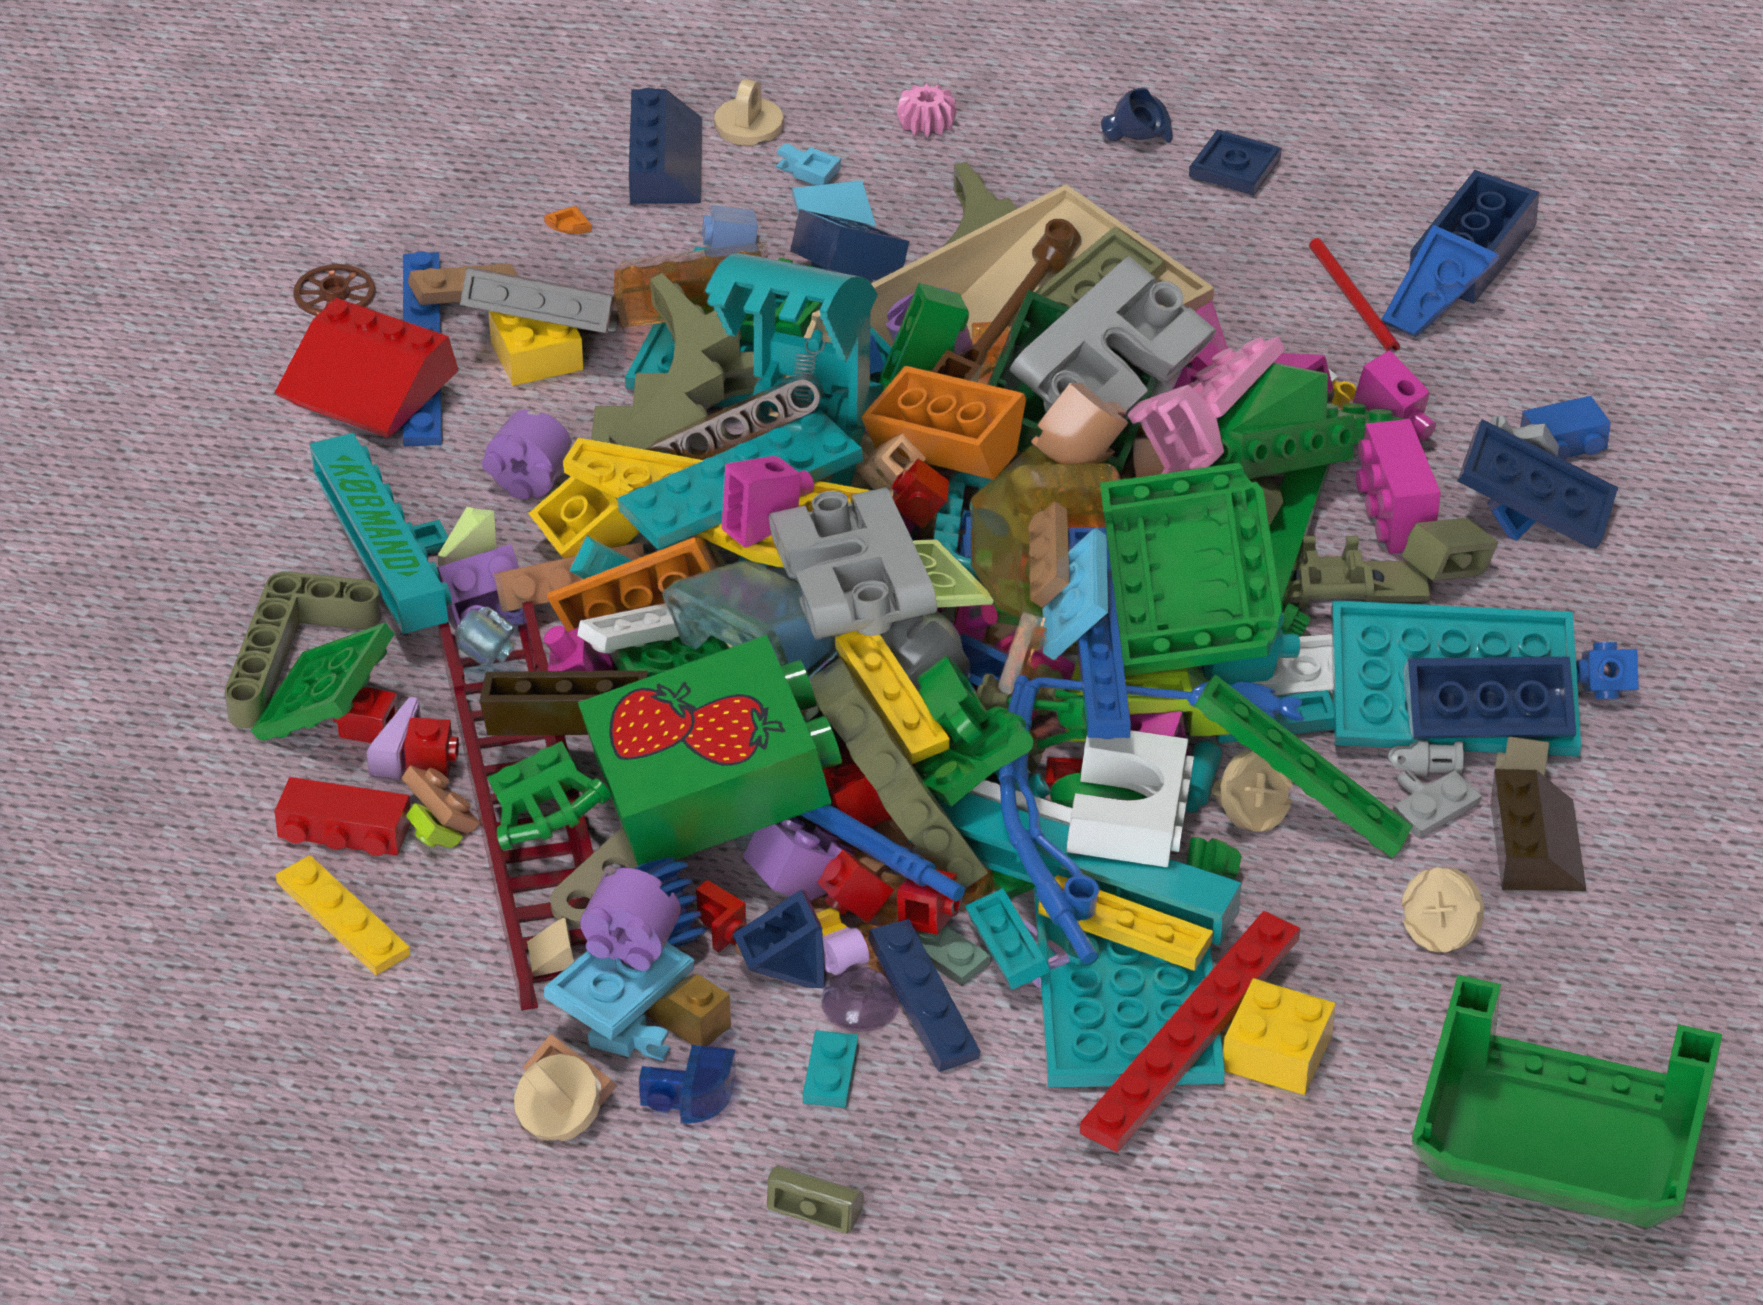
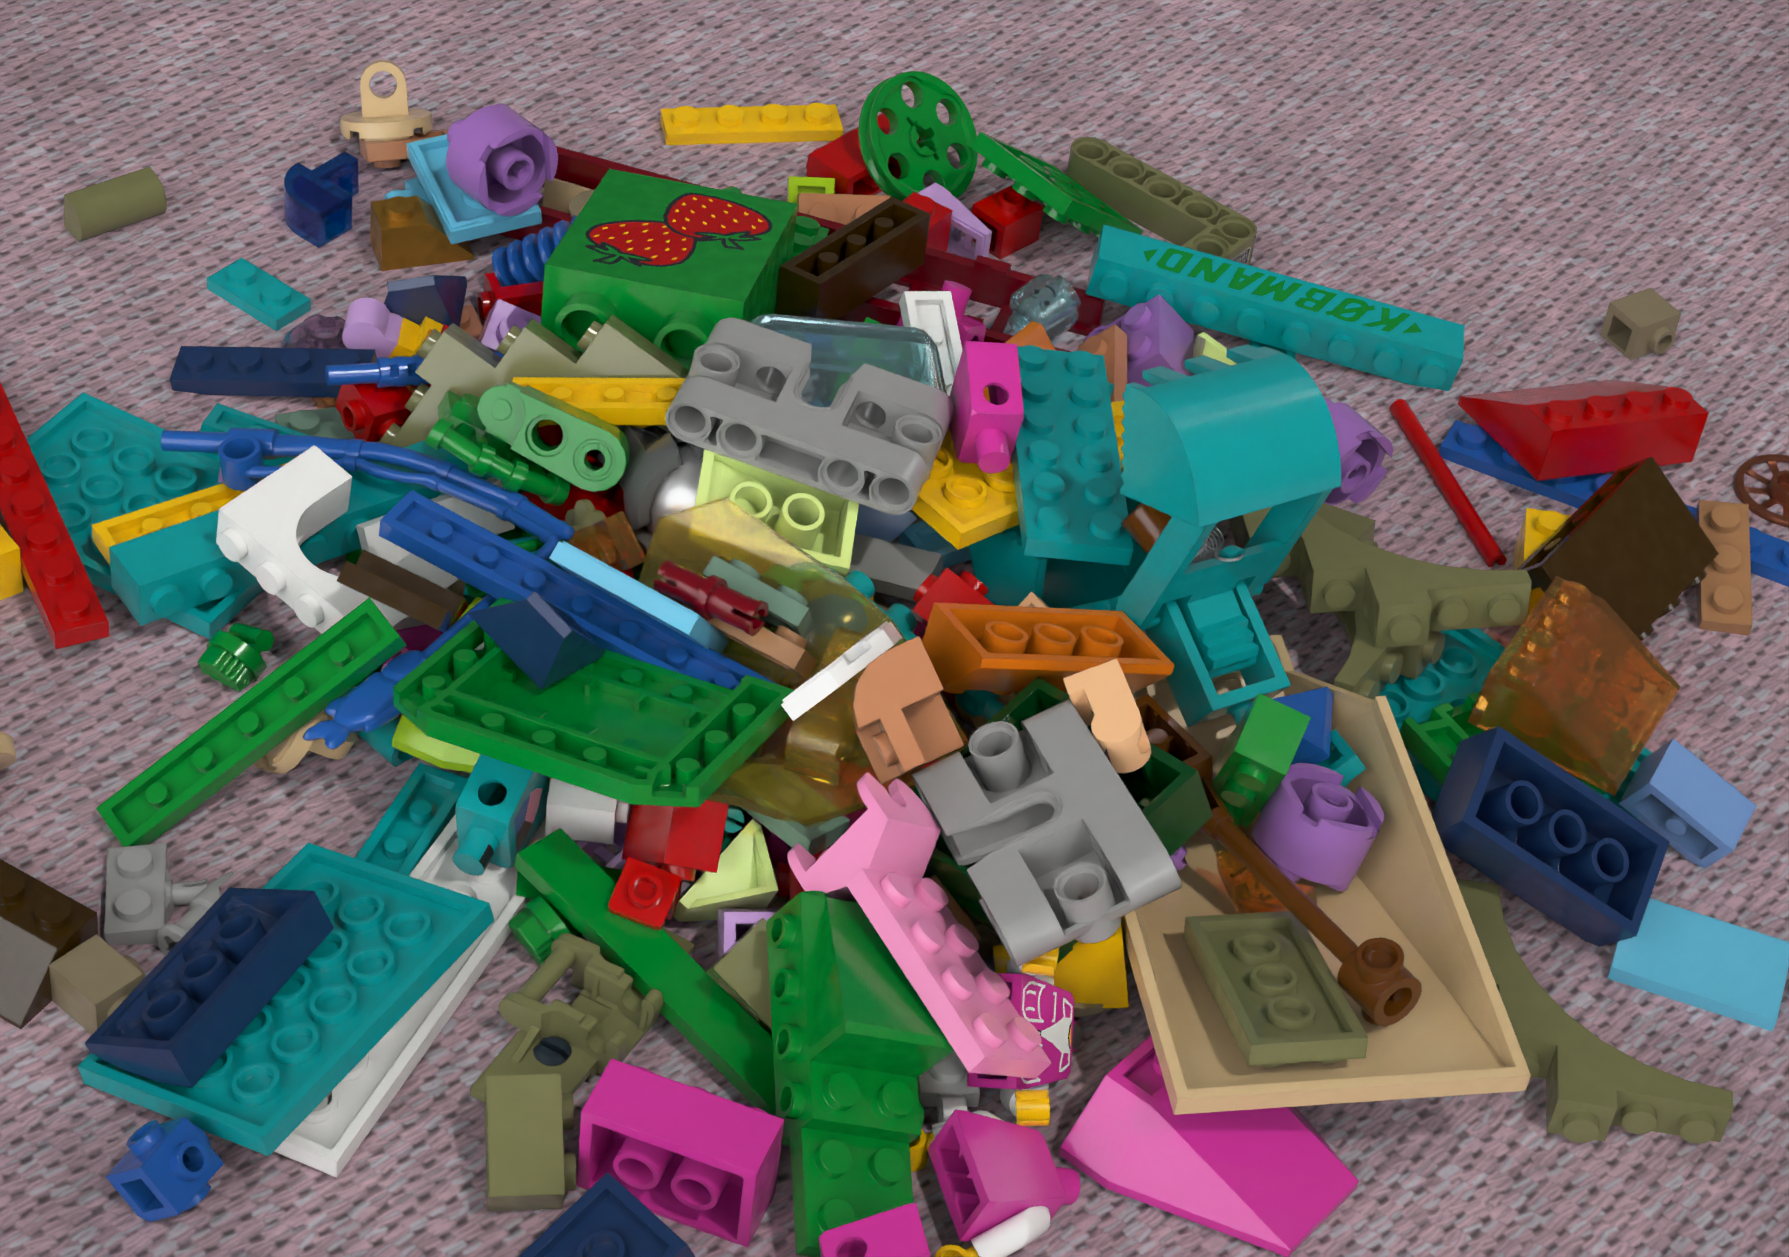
camera: 115 degrees right, 0 degrees up
none -> dark brown slope [337,549,468,632]
none -> dark blue slope [468,591,606,690]
none -> dark red pin [653,560,768,636]
none -> sand green plate [702,556,814,639]
none -> white tile [781,621,903,721]
none -> green wedge [858,71,978,201]
none -> light nougat leg [1063,658,1152,773]
none -> red piece [1390,399,1507,567]
none -> dark tan brick [1600,288,1681,361]

